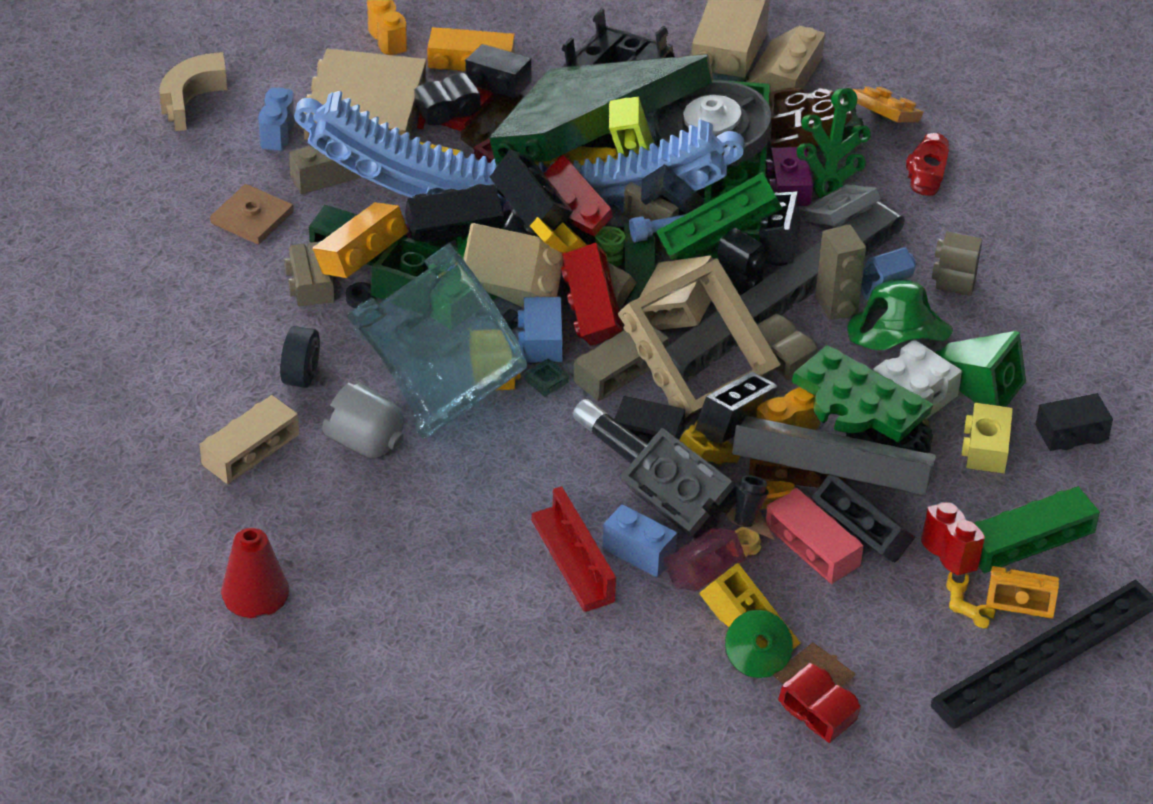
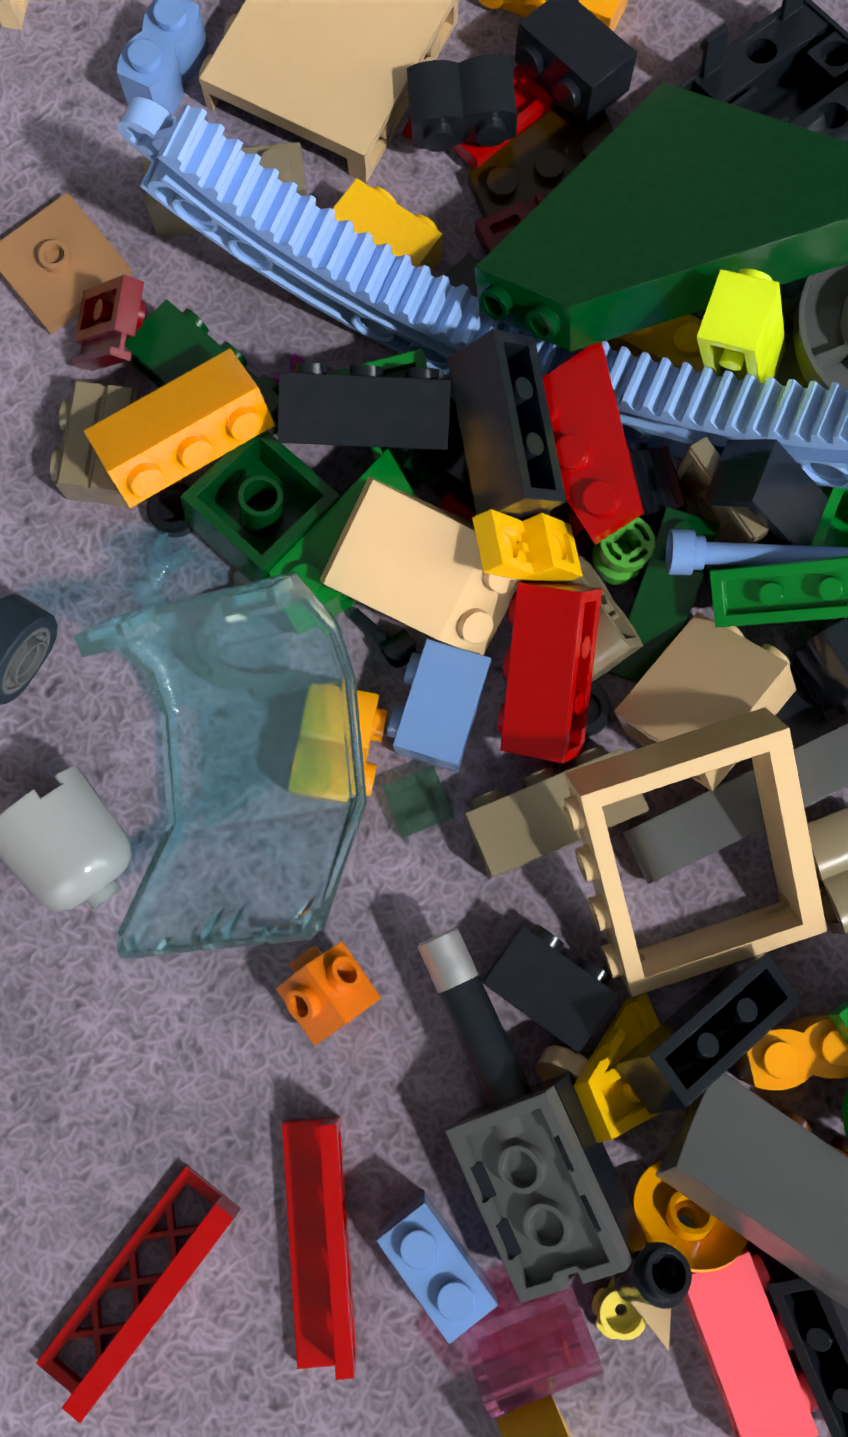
camera: 20 degrees right, 35 degrees up
none -> red fence [36,1165,241,1423]
none -> dark red plate [70,275,146,371]
none -> orange brick [275,941,381,1046]

